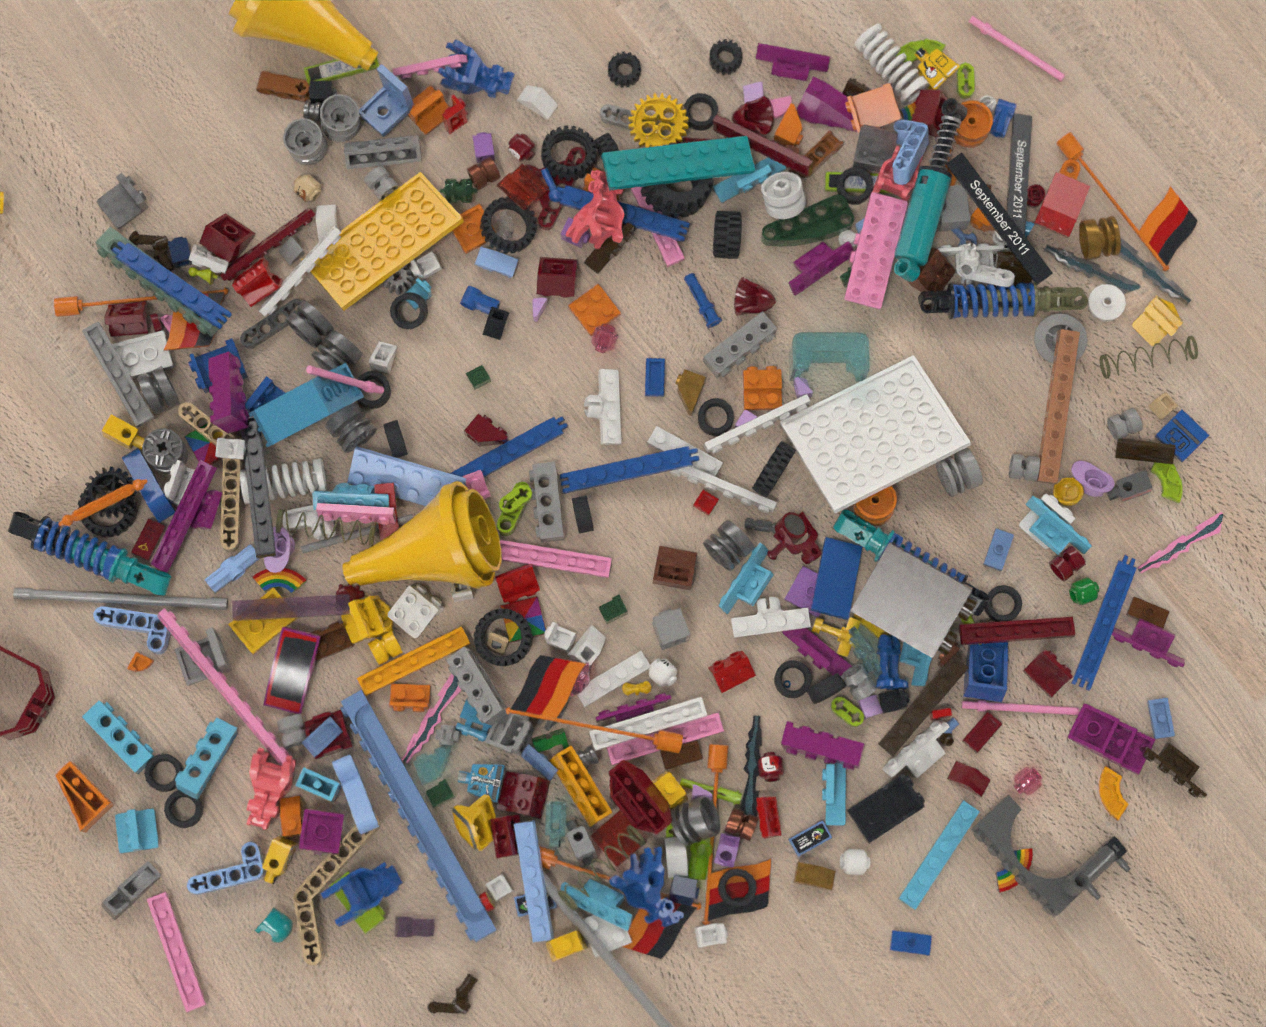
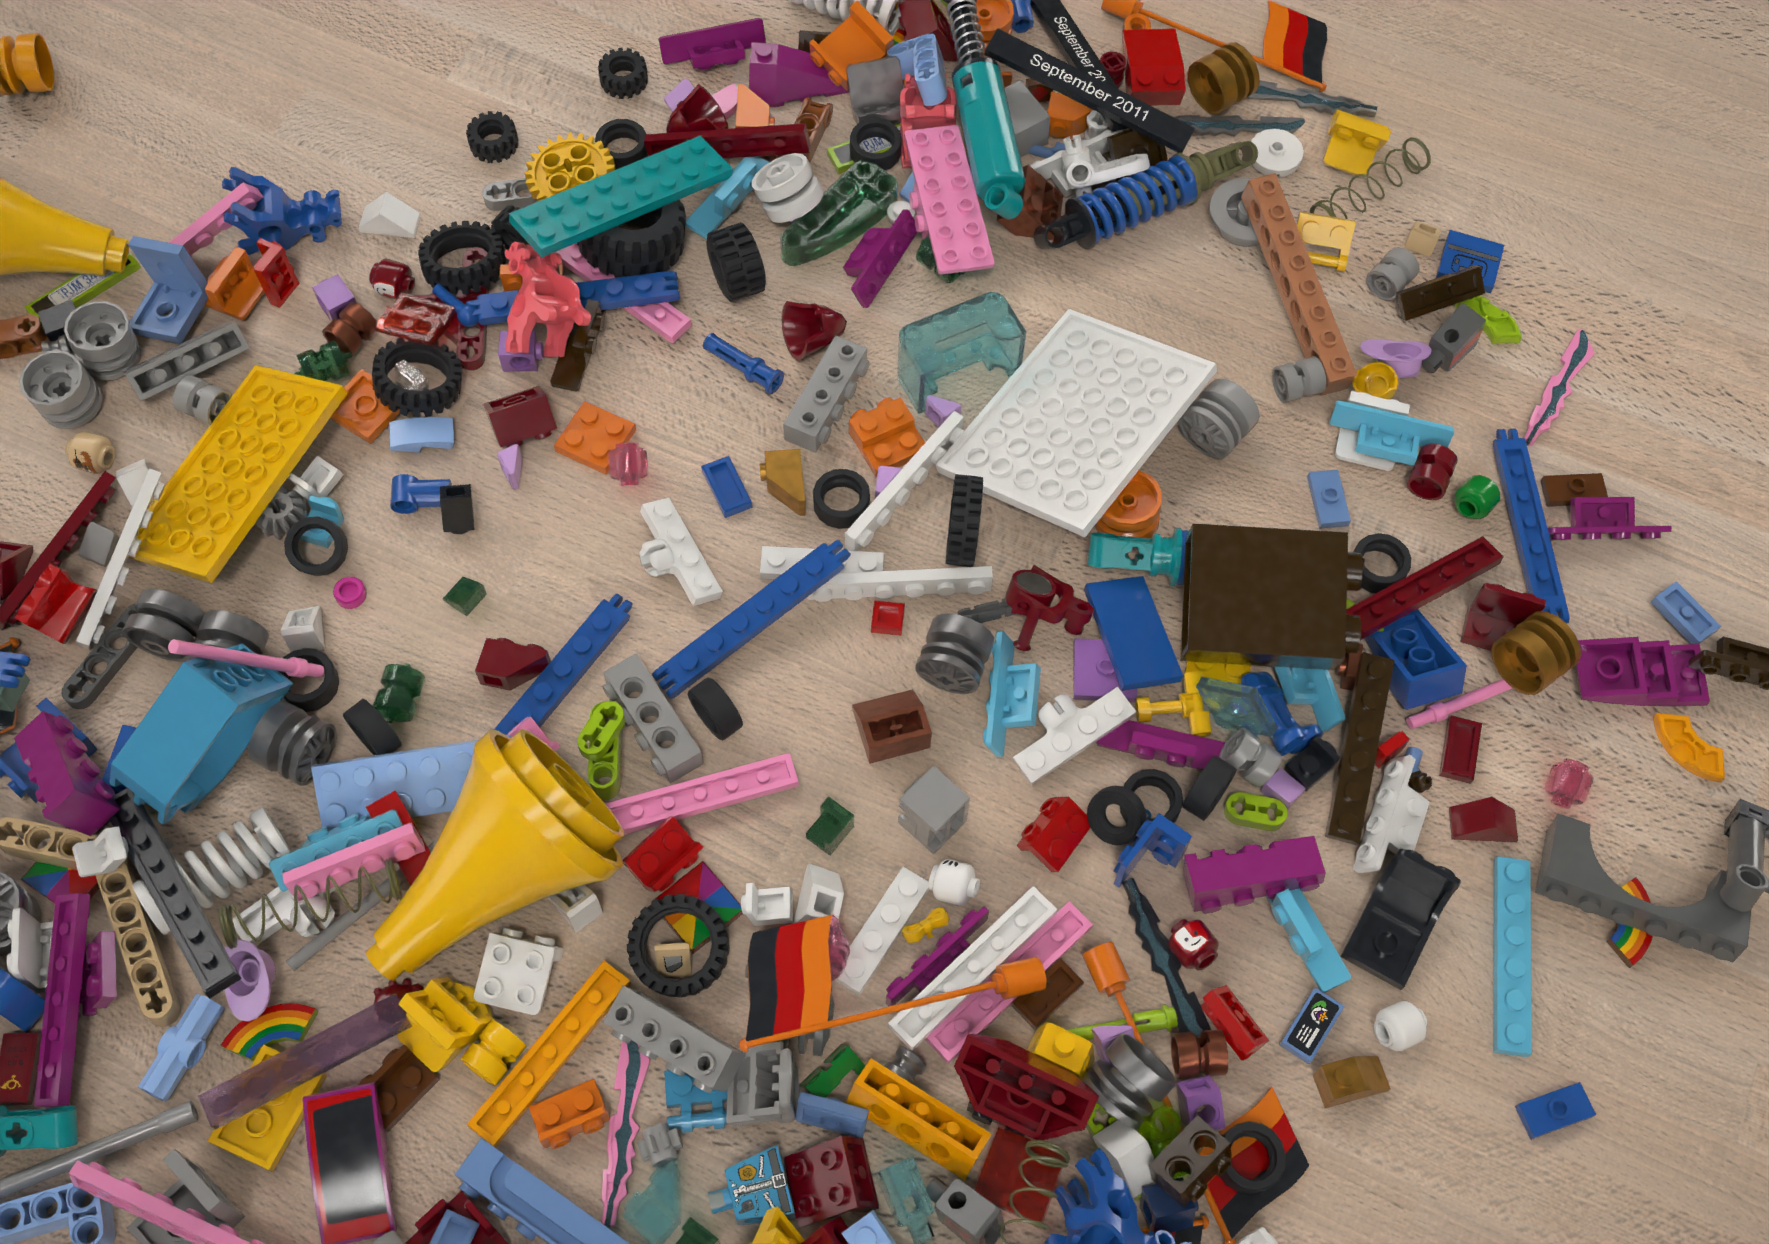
camera: 25 degrees left, 15 degrees down
none -> dark pink tile [333,577,367,609]
none -> clear green wheel [373,663,425,723]
none -> black tyre [1087,786,1147,845]
none -> blue bracket [1113,813,1192,888]
none -> dark brown brick [1148,1115,1232,1208]
none -> yellow plate [1296,211,1356,272]
none -> pearl gold wheel [1491,611,1581,695]

